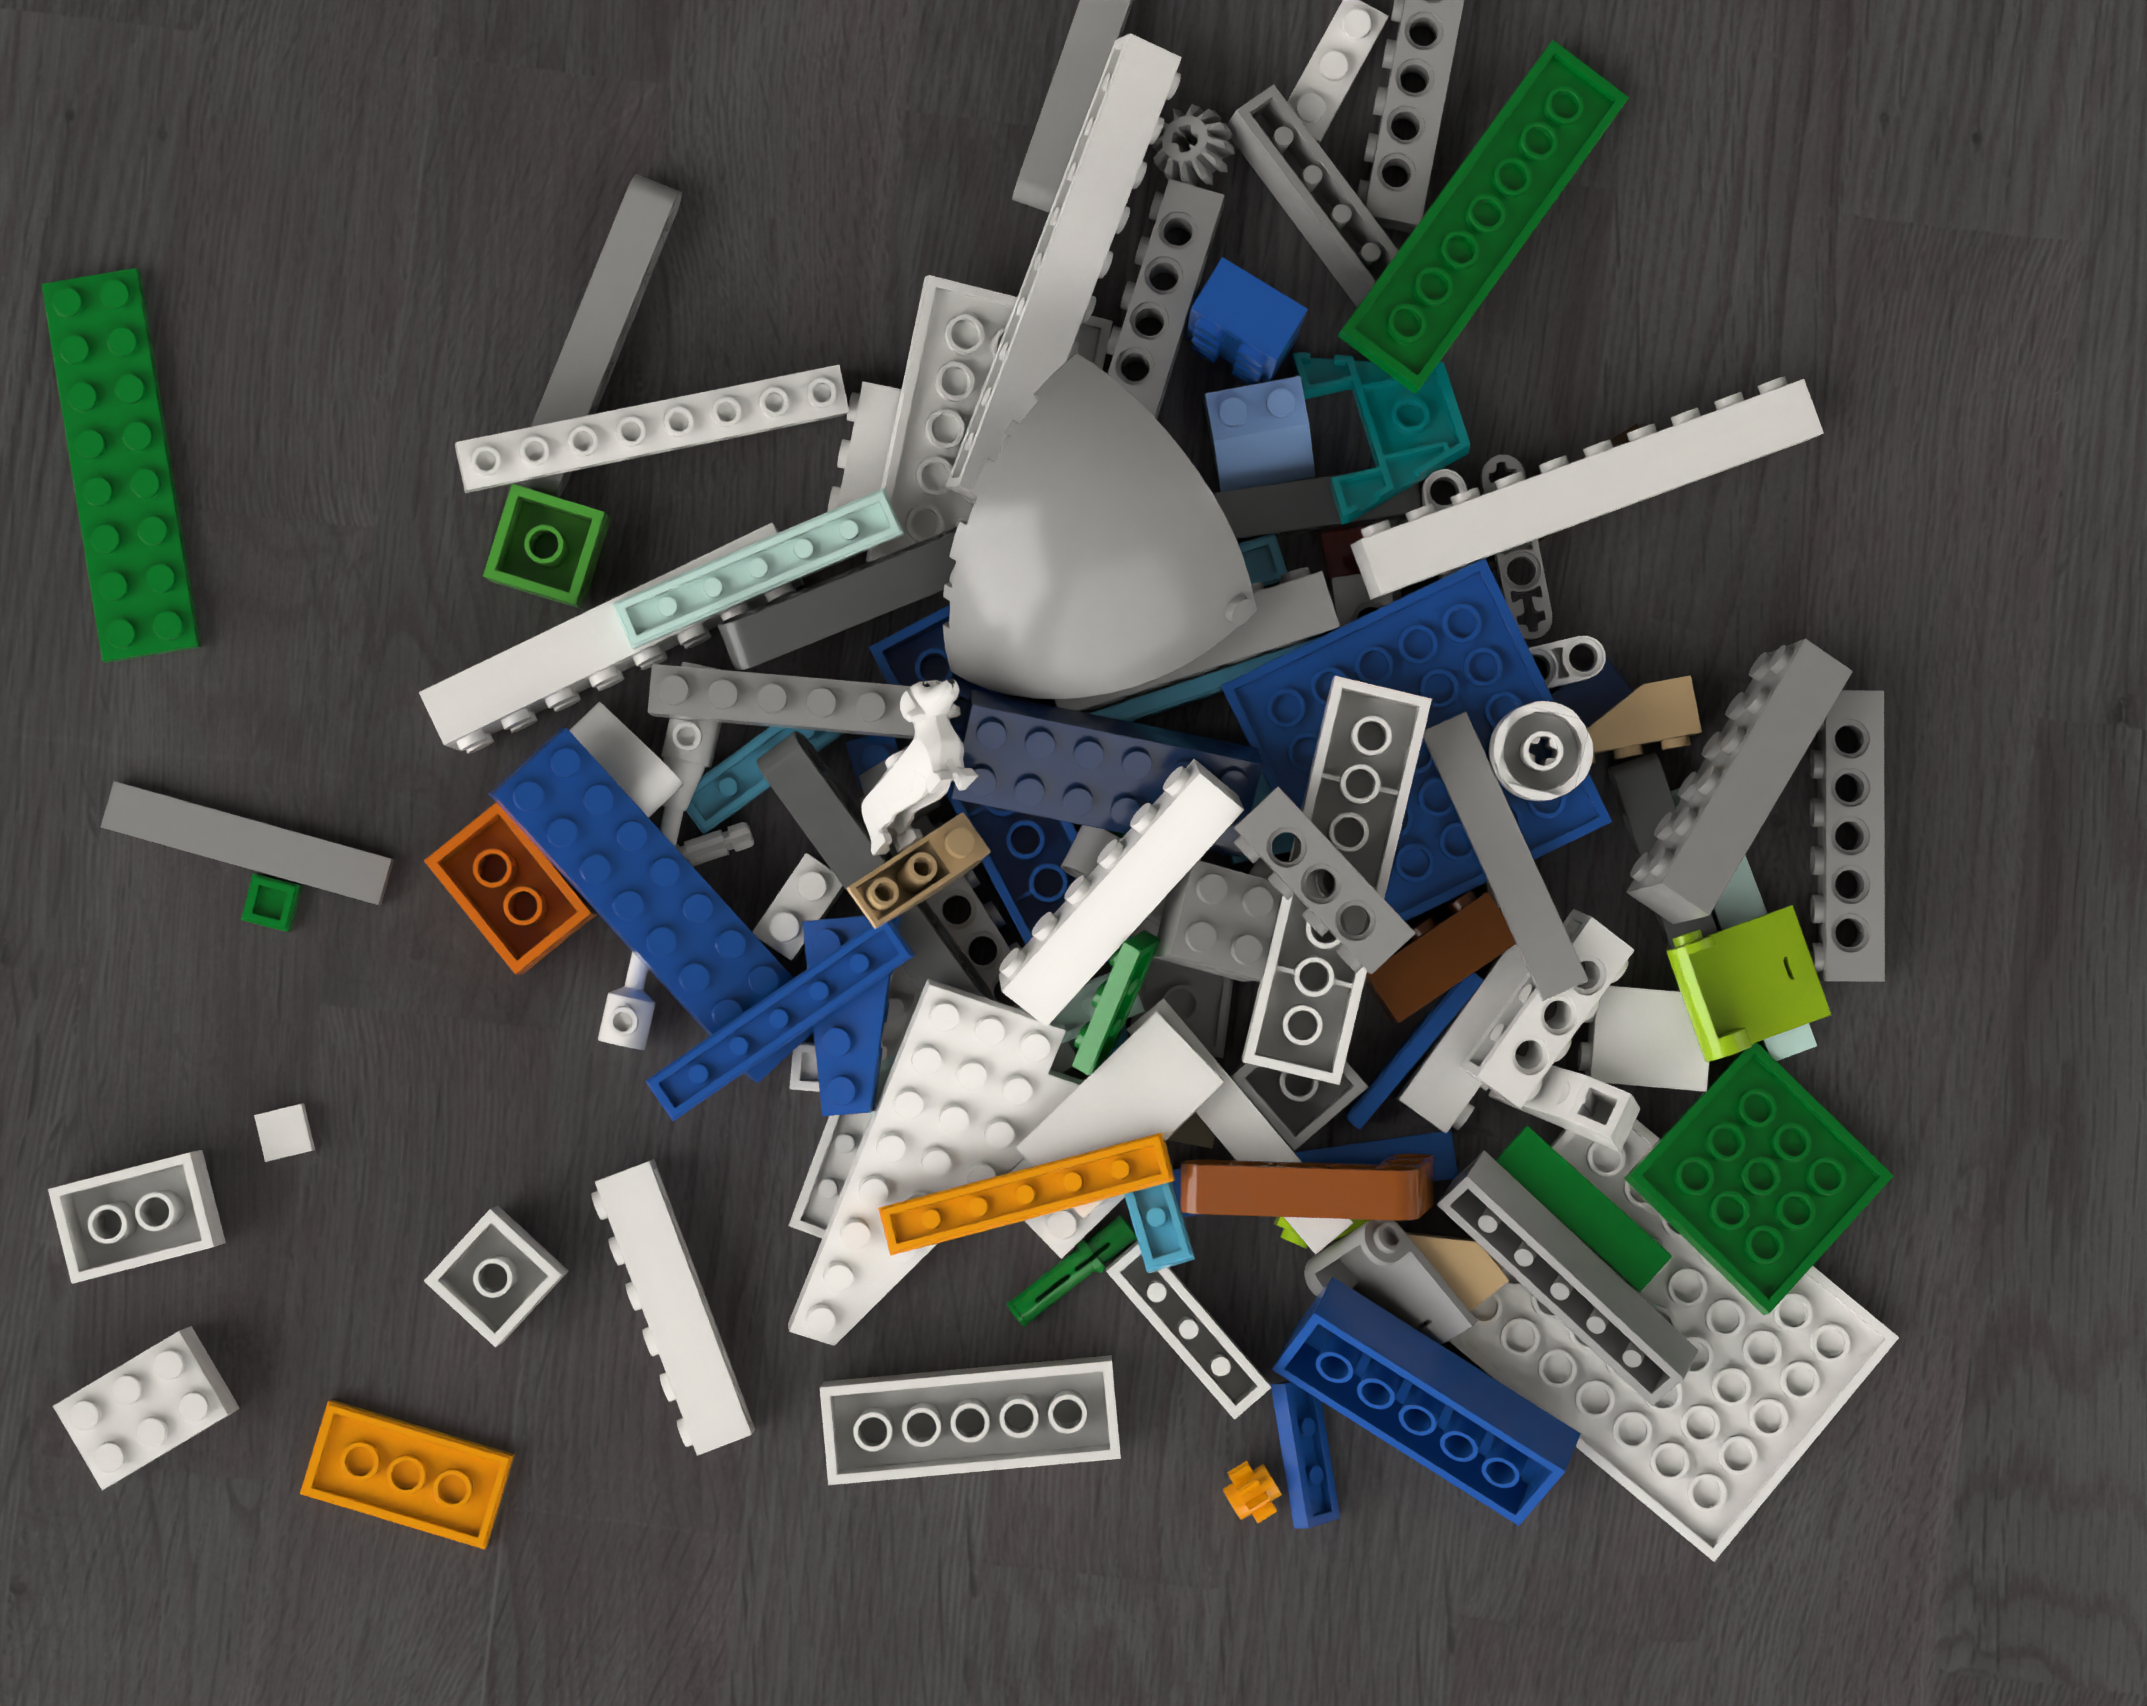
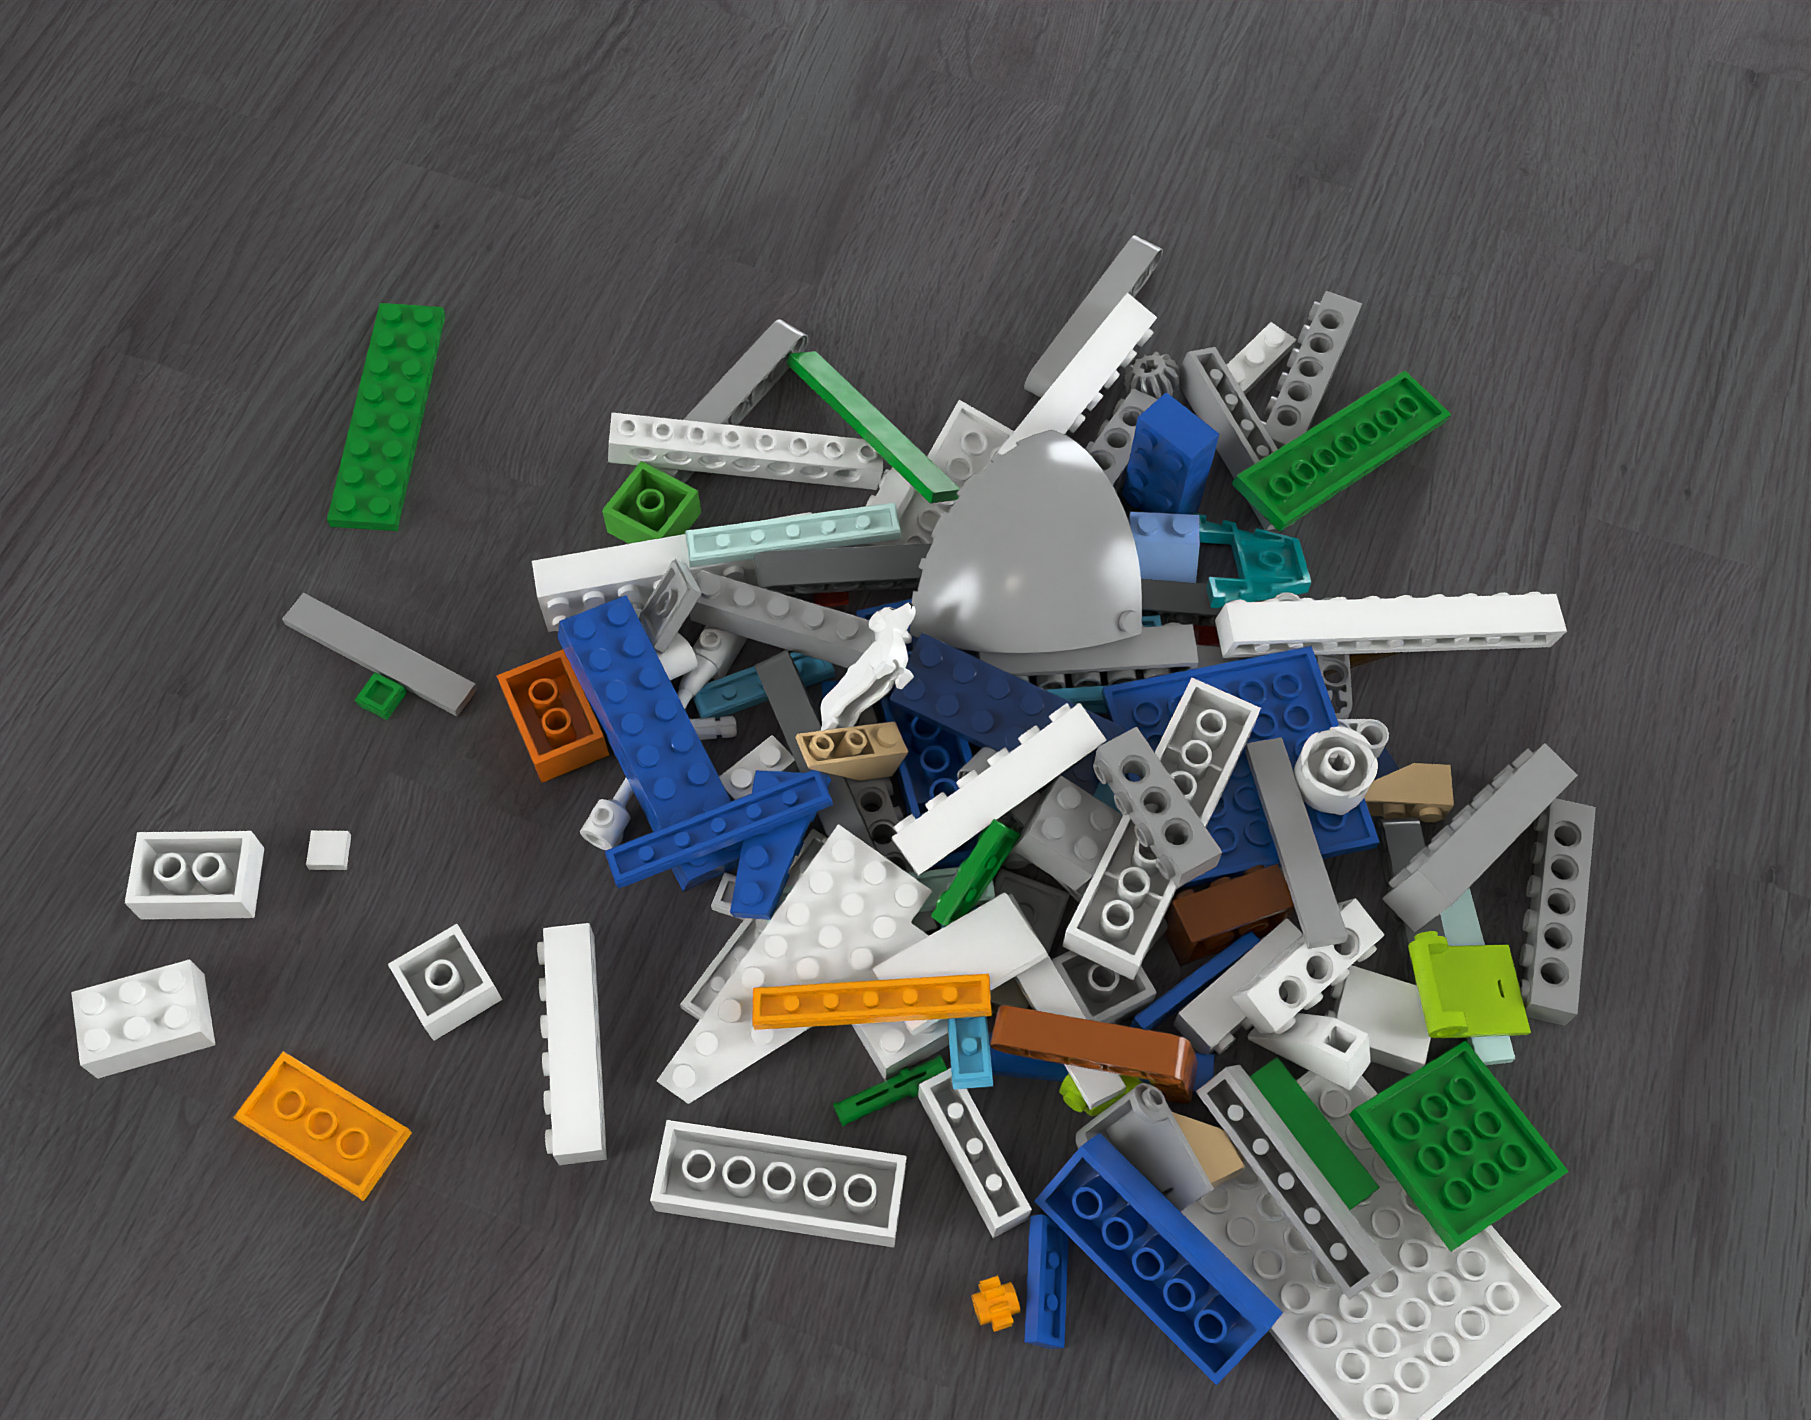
camera: 10 degrees right, 25 degrees down
none -> light grey tile [639,558,702,653]
none -> tile [787,351,960,504]

